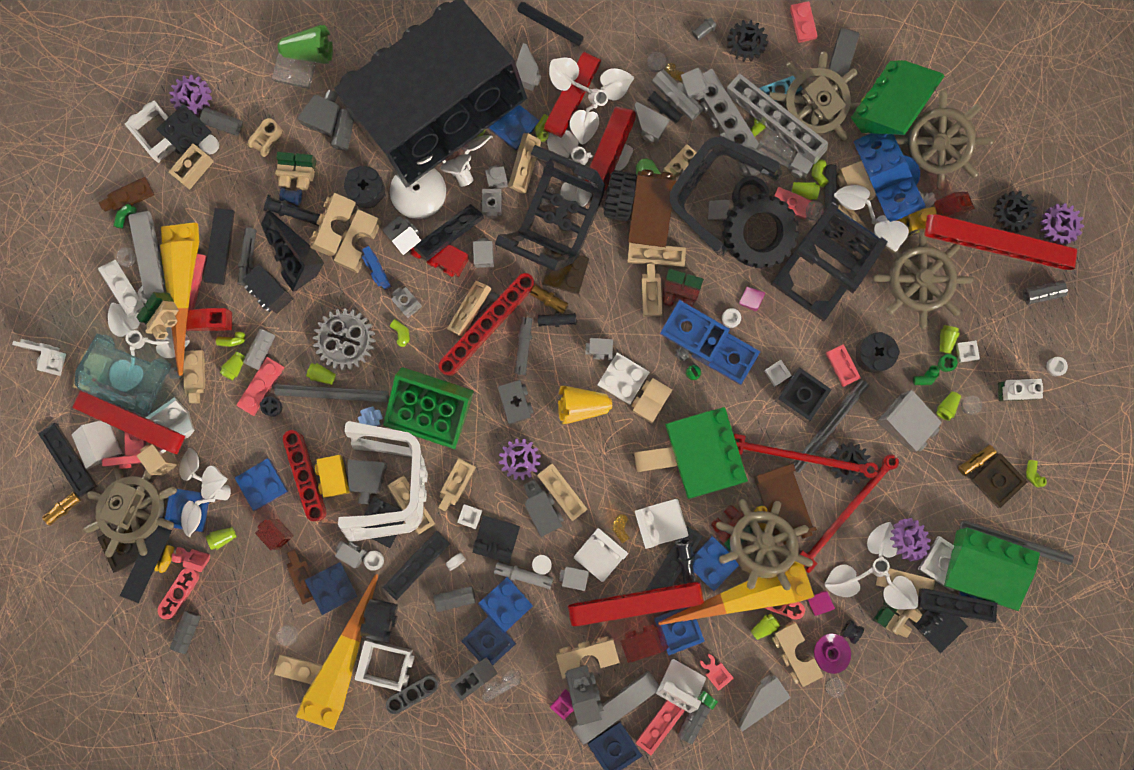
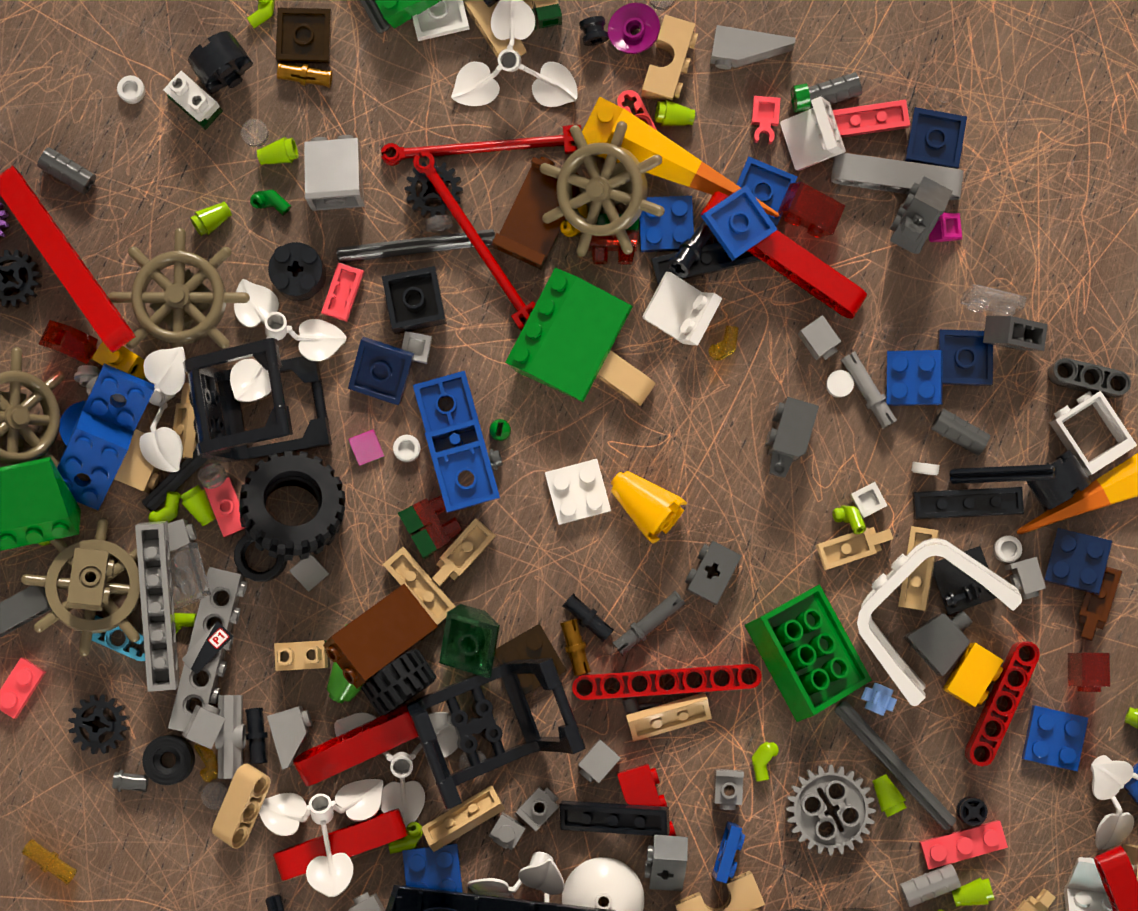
camera: 140 degrees left, 0 degrees up
black hinge [472,515,520,563] -> none
medium lavender gear [499,439,541,480] -> none
tan plate [537,464,588,521] -> none
tan arch [556,636,619,679] -> none
white bracket [574,528,629,582] -> none
light grey brick [585,338,613,361] -> none
tan brick [632,378,672,424] -> none
black windscreen [670,137,782,257] -> none
dark pink slope [807,590,835,616] -> none
medium lavender gear [890,518,931,561] -> none
green bush [938,354,958,372] -> none
white plate [955,340,980,363] -> none
none -> black tyre [142,735,195,785]
none -> sticker [182,622,233,674]
none -> black brick [188,31,253,94]
none -> tan beam [212,763,271,849]
none -> white plant [230,279,347,402]
none -> dark blue plate [348,337,415,406]
none -> clear green slope [439,604,500,678]
none -> blue plate [701,185,778,261]
none -> lime arm [832,505,866,534]
none -> black axle [949,464,1057,484]

